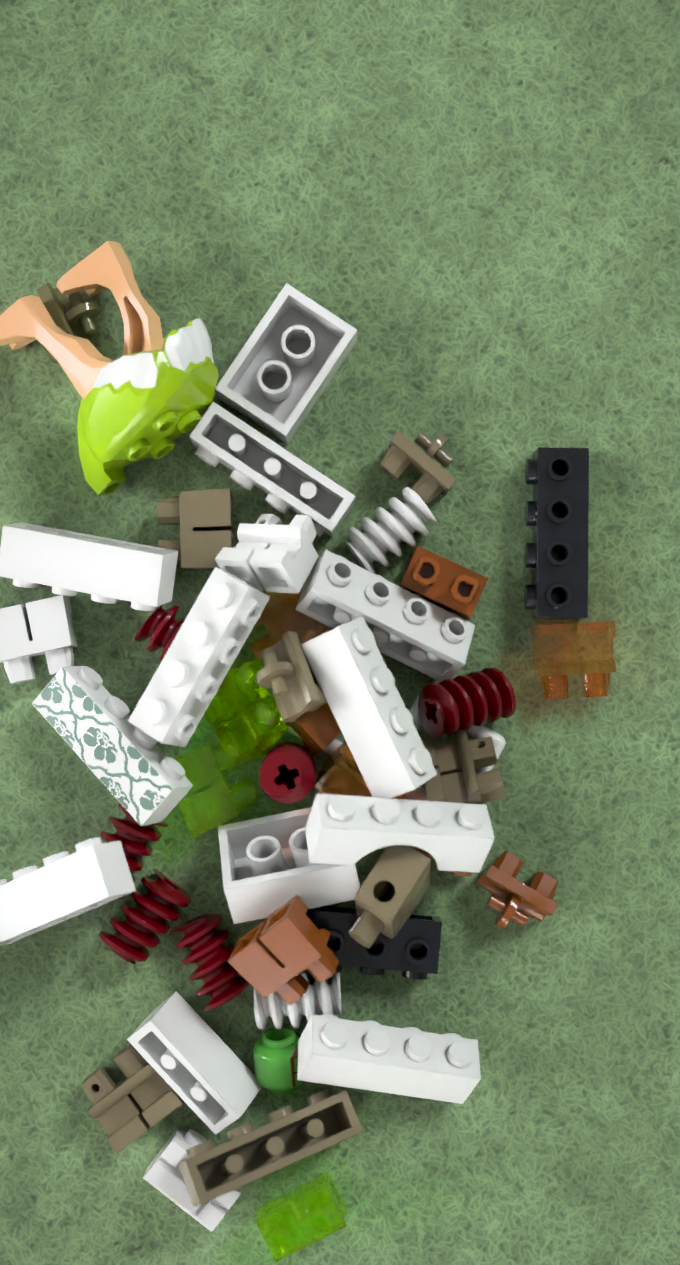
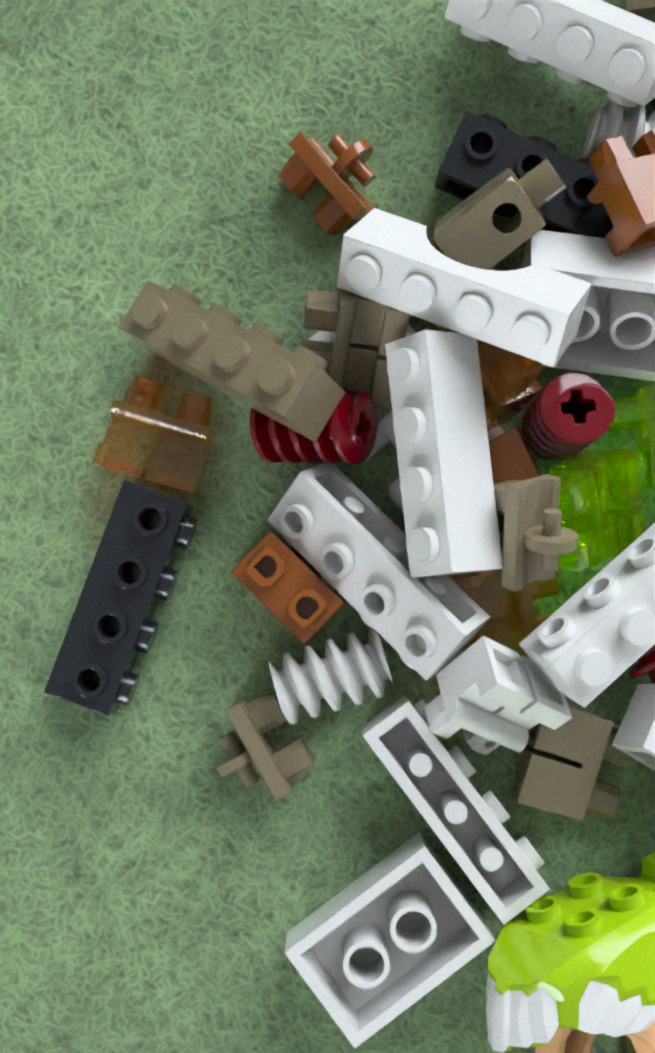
camera: 155 degrees left, 0 degrees up
none -> dark tan brick [118,280,345,442]

